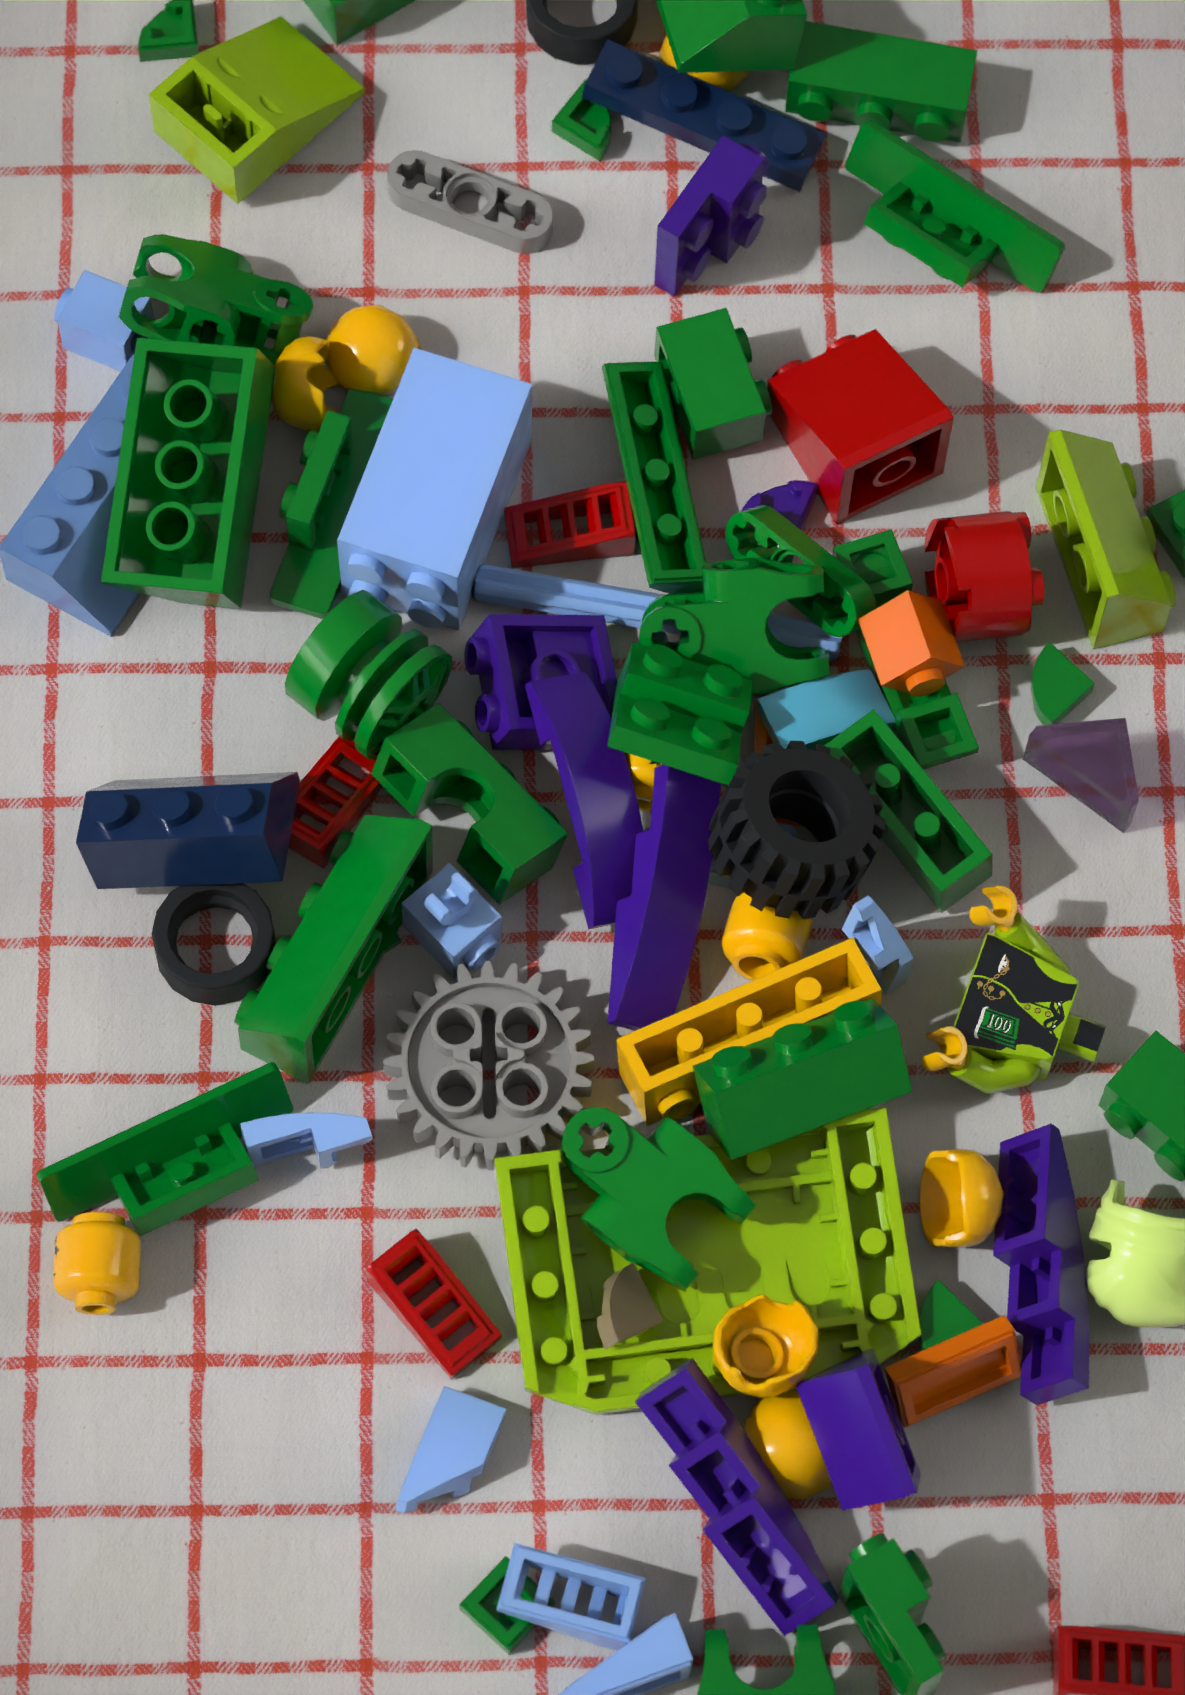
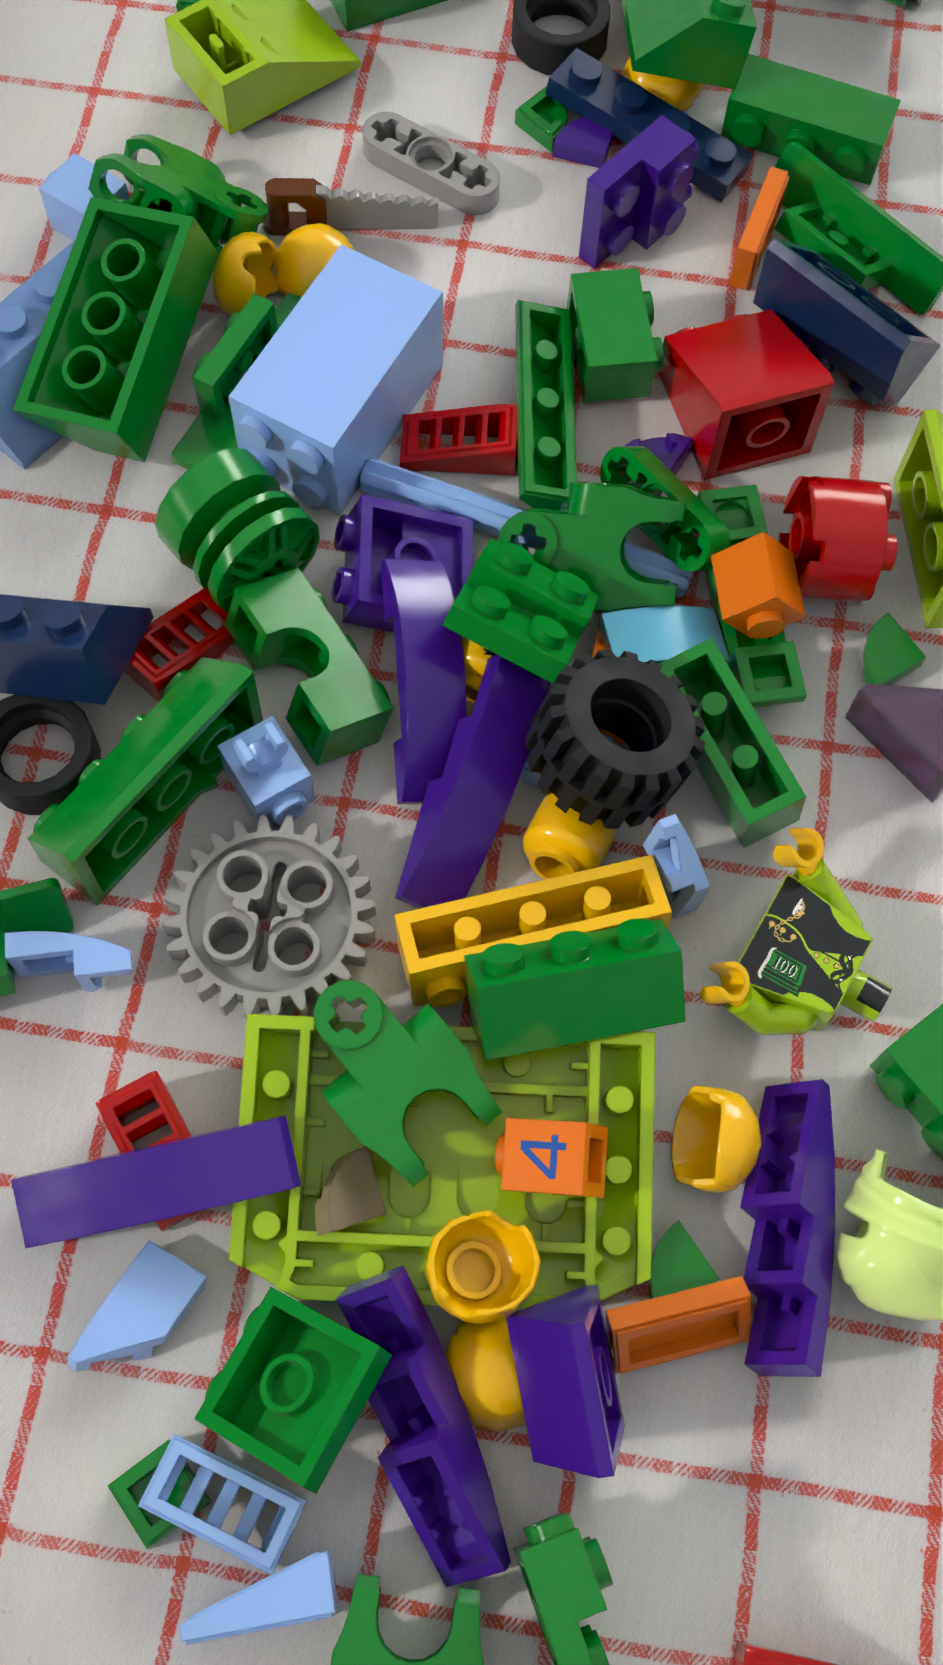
camera: 10 degrees right, 0 degrees up
none -> dark purple slope [11,1115,301,1249]
none -> green plate [194,1287,392,1494]
none -> piece [263,178,438,235]
none -> orange brick [495,1118,608,1198]
none -> dark purple tile [552,117,614,168]
none -> orange tile [729,166,790,291]
none -> dark blue slope [753,238,941,406]

